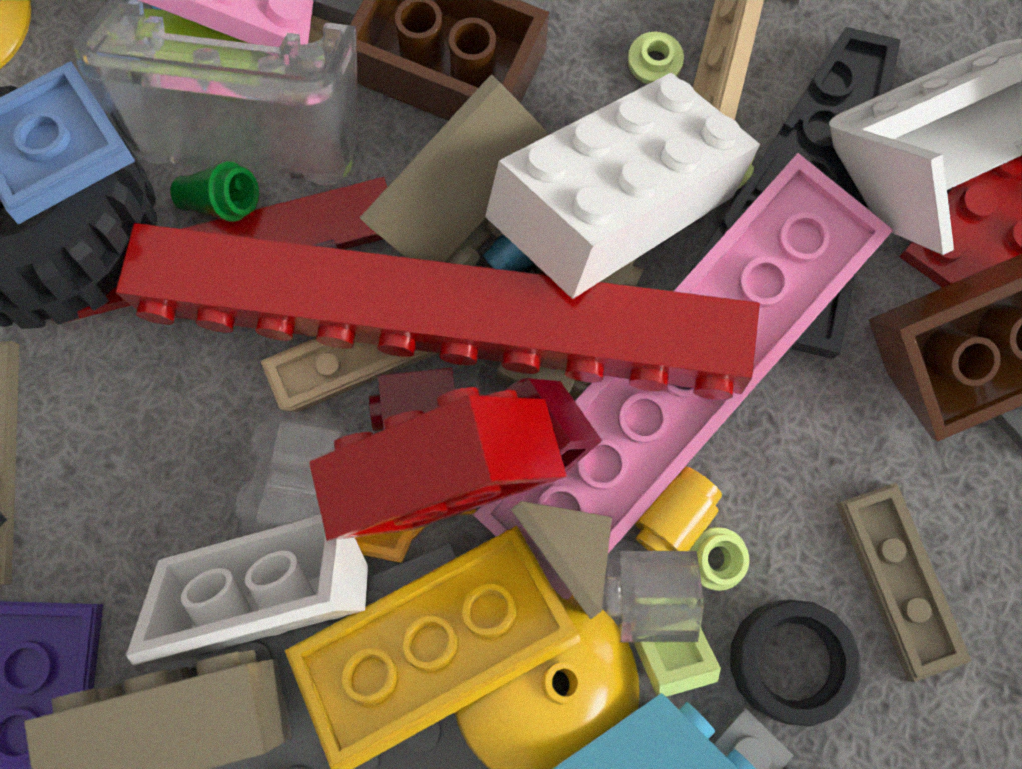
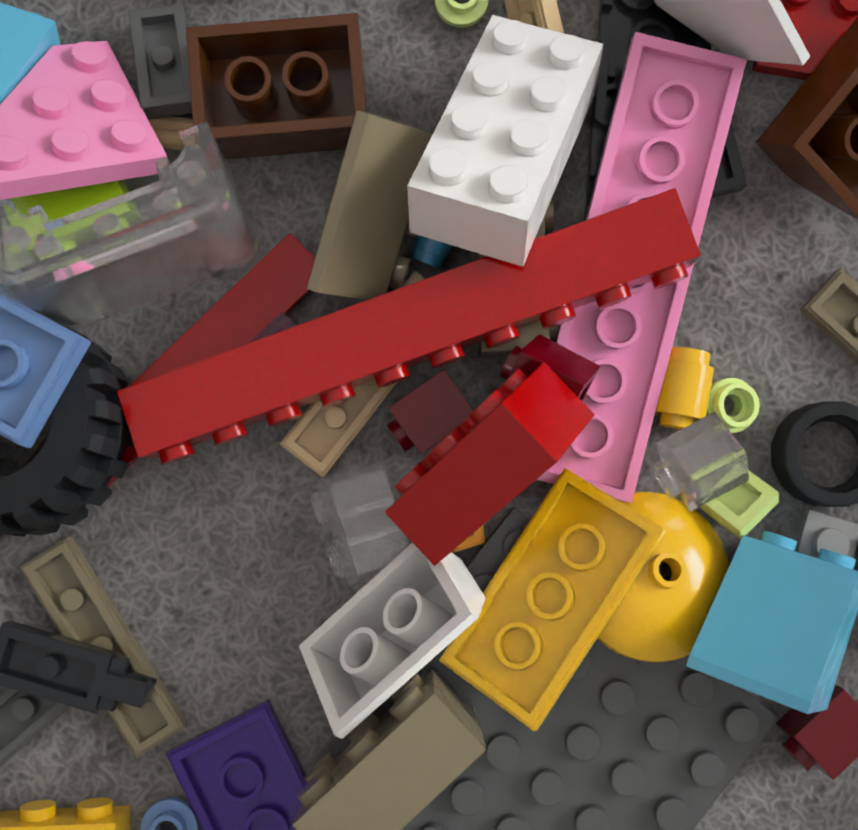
camera: 30 degrees left, 10 degrees up
green cone [170,161,259,222] -> none
dark tan slope [511,501,612,620] -> none

